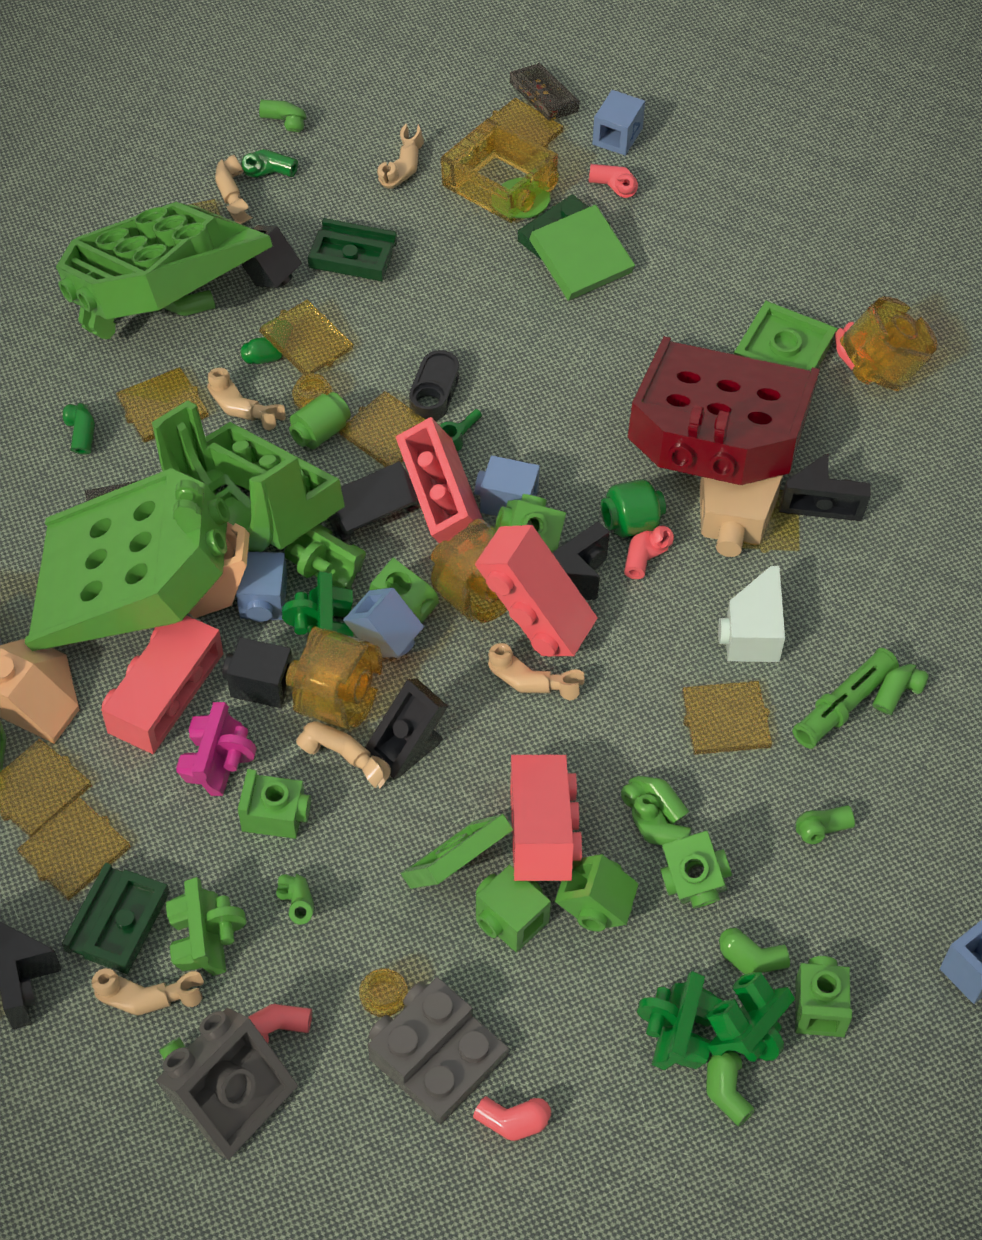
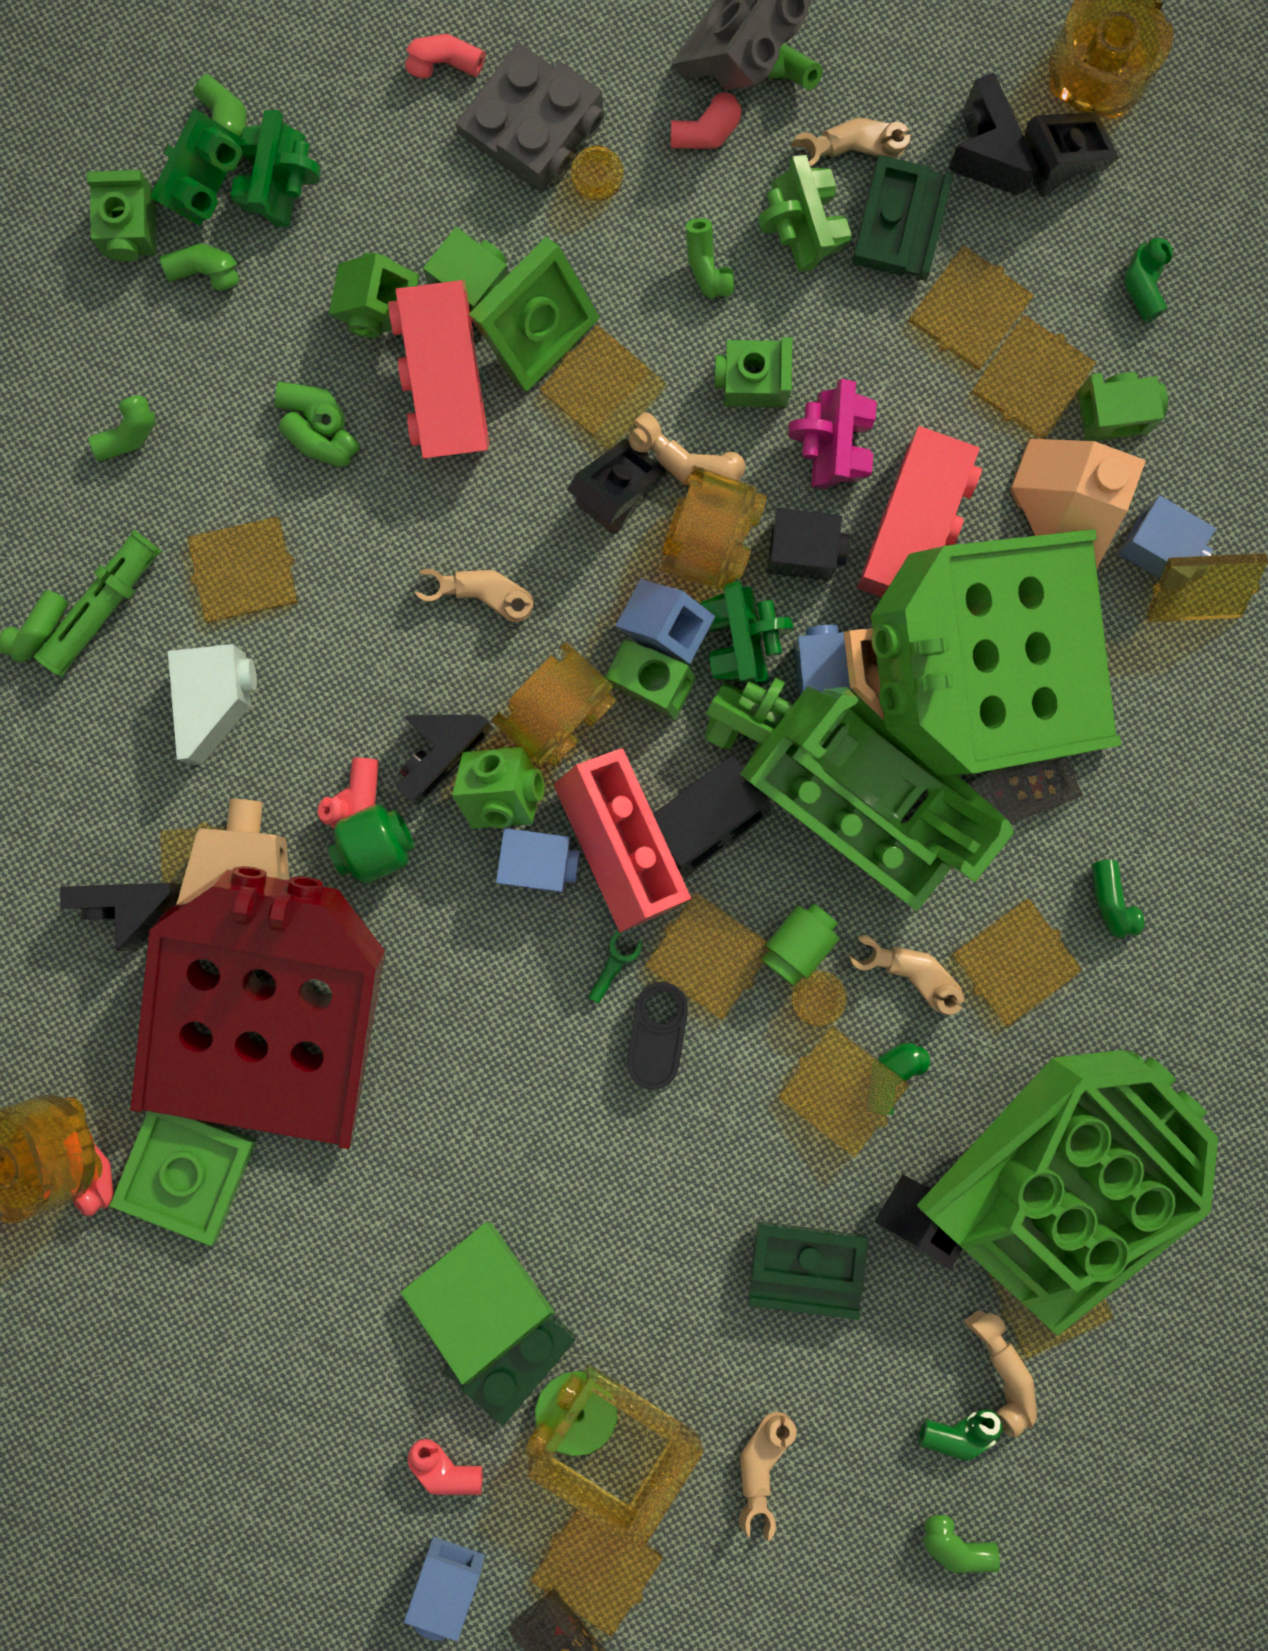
camera: 175 degrees right, 30 degrees up
coral brick [474,525,598,657] -> none
bright green brick [660,830,733,909] -> none
none -> clear yellow piece [540,325,667,450]

